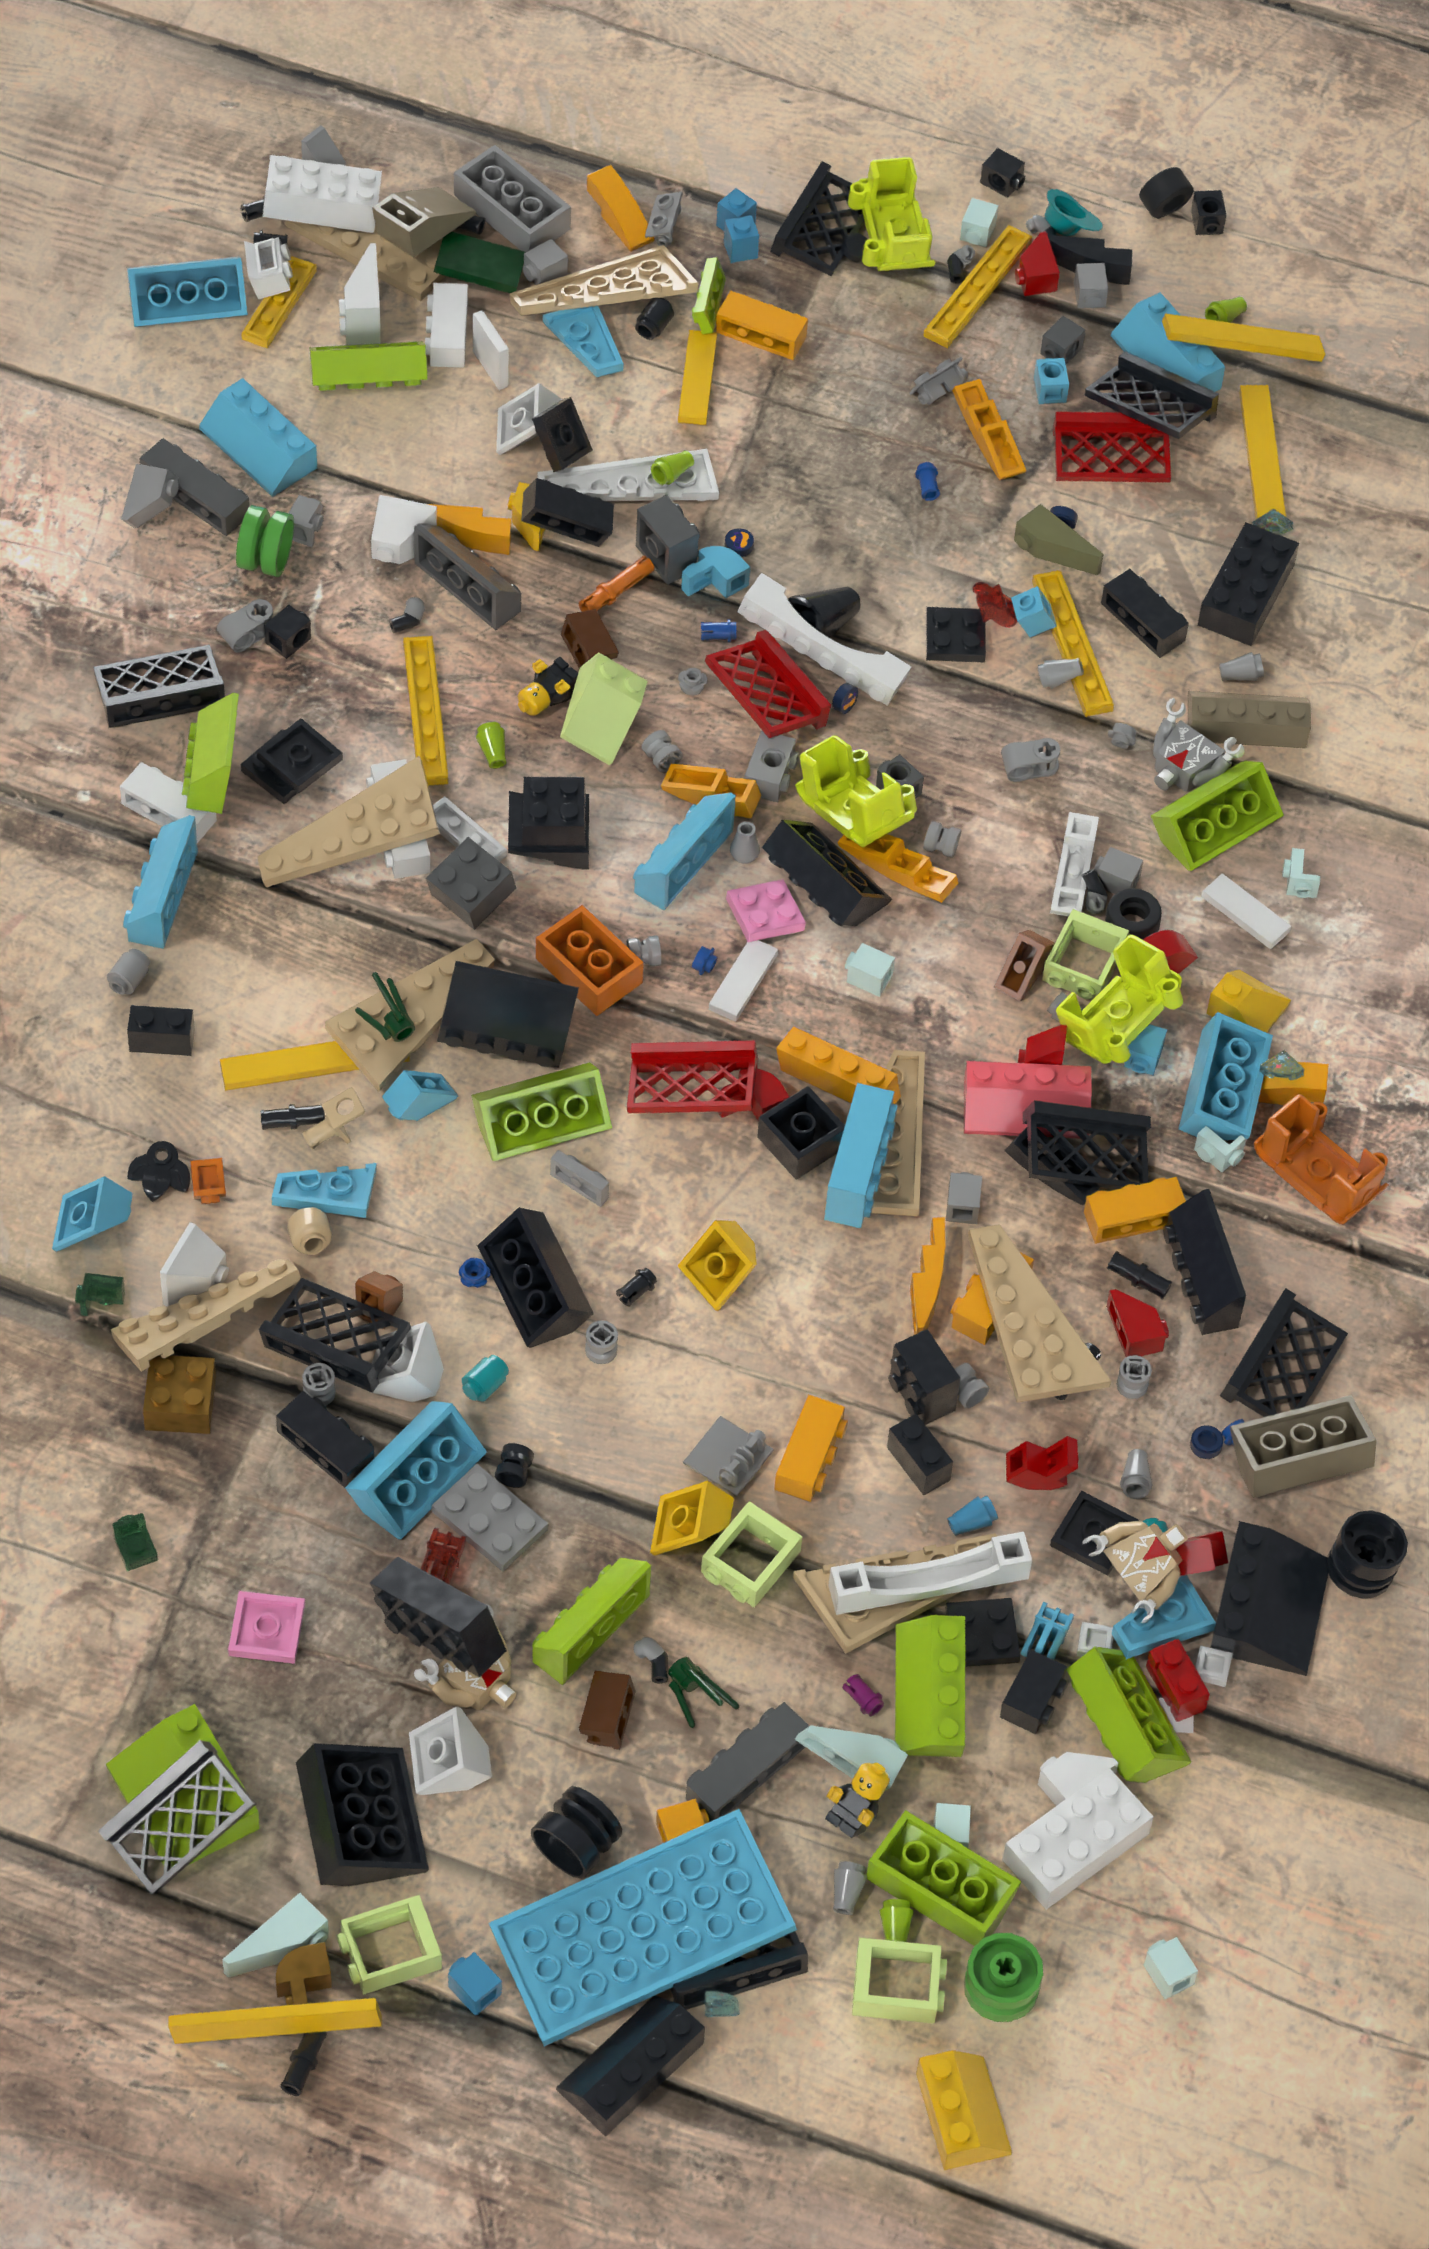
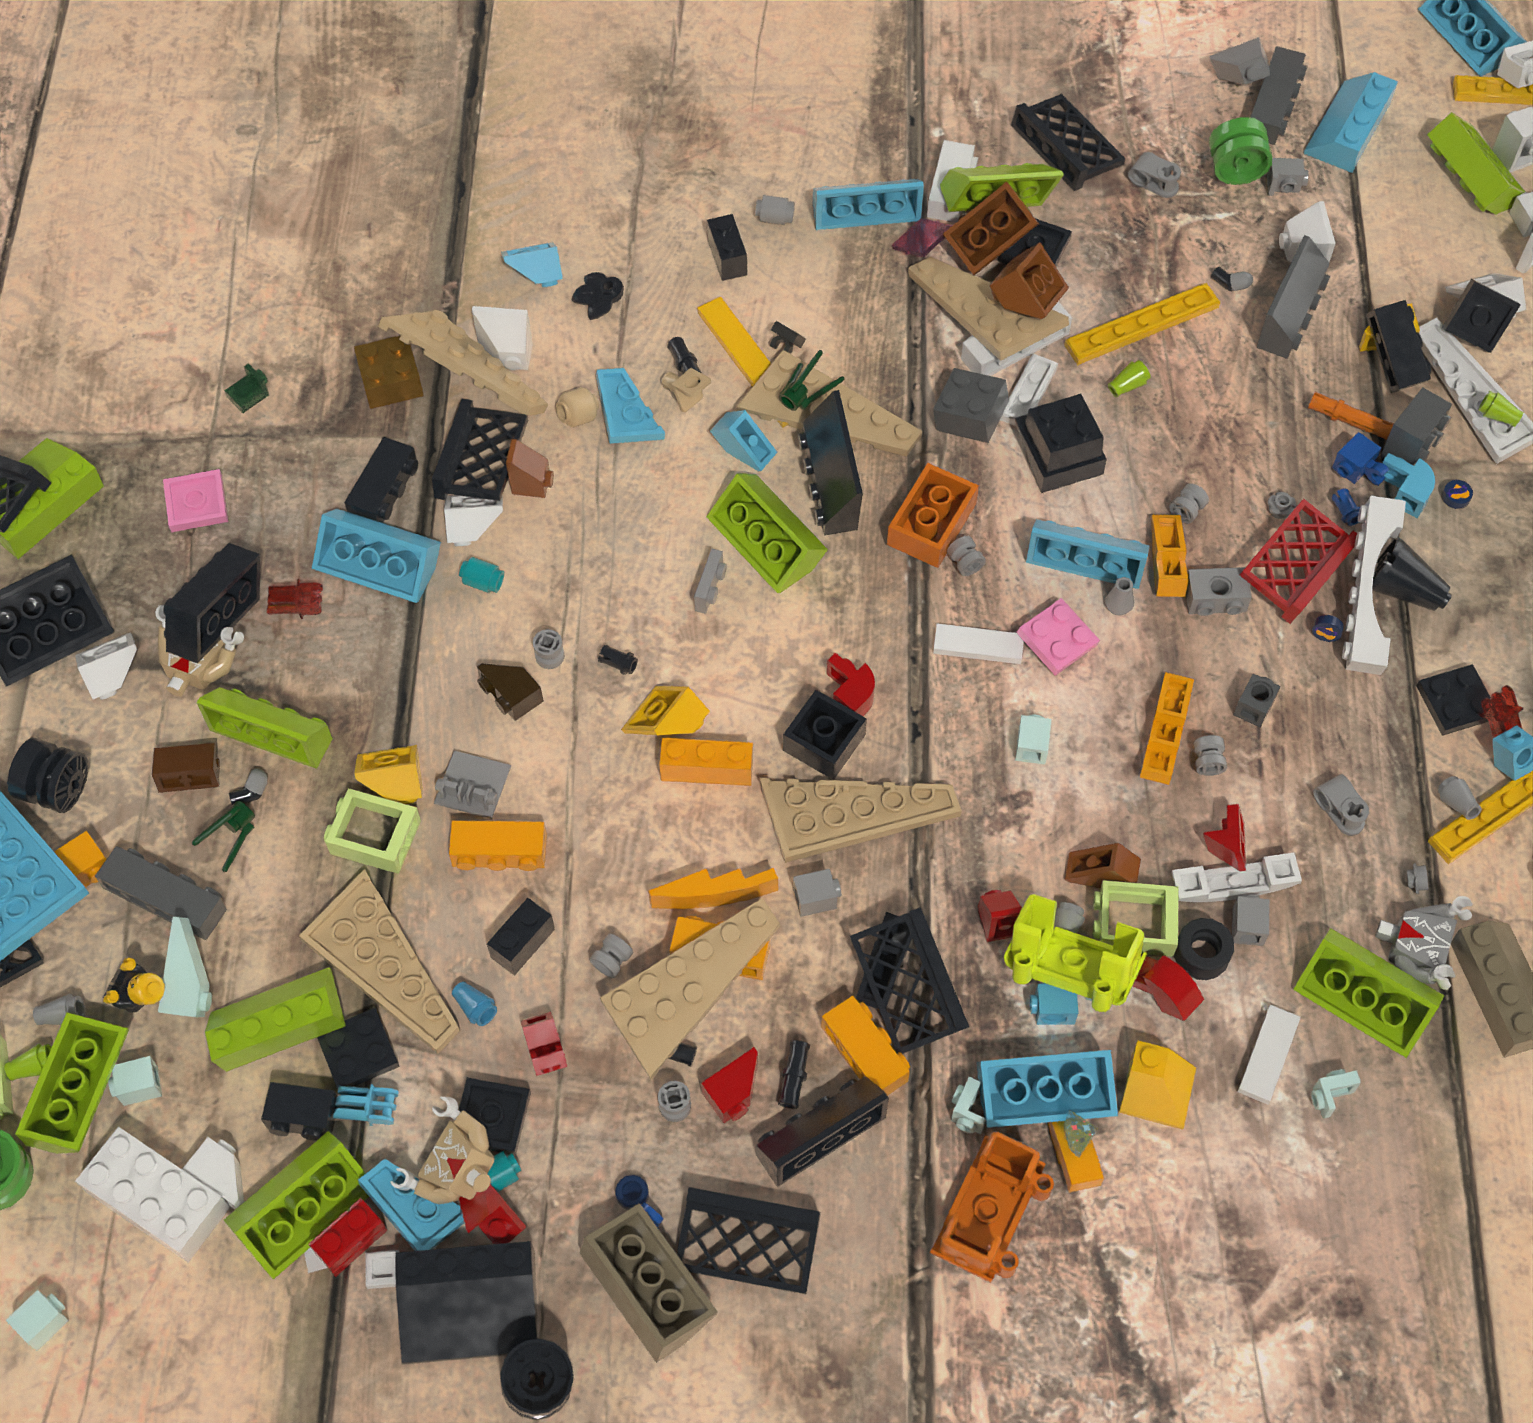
camera: 75 degrees right, 5 degrees up
clear green bracket [75,1273,125,1316] -> none
orange bracket [190,1158,226,1204] -> none
black brick [264,605,311,659] -> none
light grey wheel [302,1363,336,1406] -> none
light orange slope [428,504,511,555] -> none
light grey plate [431,1464,548,1572] -> none
blue plate [459,1258,490,1288] -> none
black slope [477,1207,594,1348] -> none
black wheel [495,1443,534,1488] -> none
piece [517,657,578,716] -> none
yellowish green slope [560,652,648,765] -> none
reddish brown hinge [561,609,619,669] -> none
red fence [627,1040,759,1114] -> none
blue plate [692,946,718,975] -> none
black slope [762,819,892,926] -> none
light orange brick [776,1026,901,1104] -> none
neon yellow container [795,735,917,847] -> none
medium azure brick [824,1083,898,1228] -> none
white arch [828,1532,1032,1615] -> none
magenta pin [842,1674,884,1717] -> none
black brick [888,1329,961,1425] -> none
coral slope [964,1061,1092,1139] -> none
white tile [1077,1622,1113,1657] -> none
arm [1082,869,1107,914] -> none
light grey cone [1120,1449,1153,1499] -> none
none -> dark brown slope [477,663,544,721]
none -> light orange brick [659,738,753,786]
none -> pearl dark grey tile [770,321,806,354]
none -> clear pink piece [891,218,953,257]
none -> dark orange slope [943,182,1039,276]
none -> dark orange slope [989,242,1069,319]
none -> red slope [1203,804,1246,872]
none -> blue brick [1332,432,1389,486]

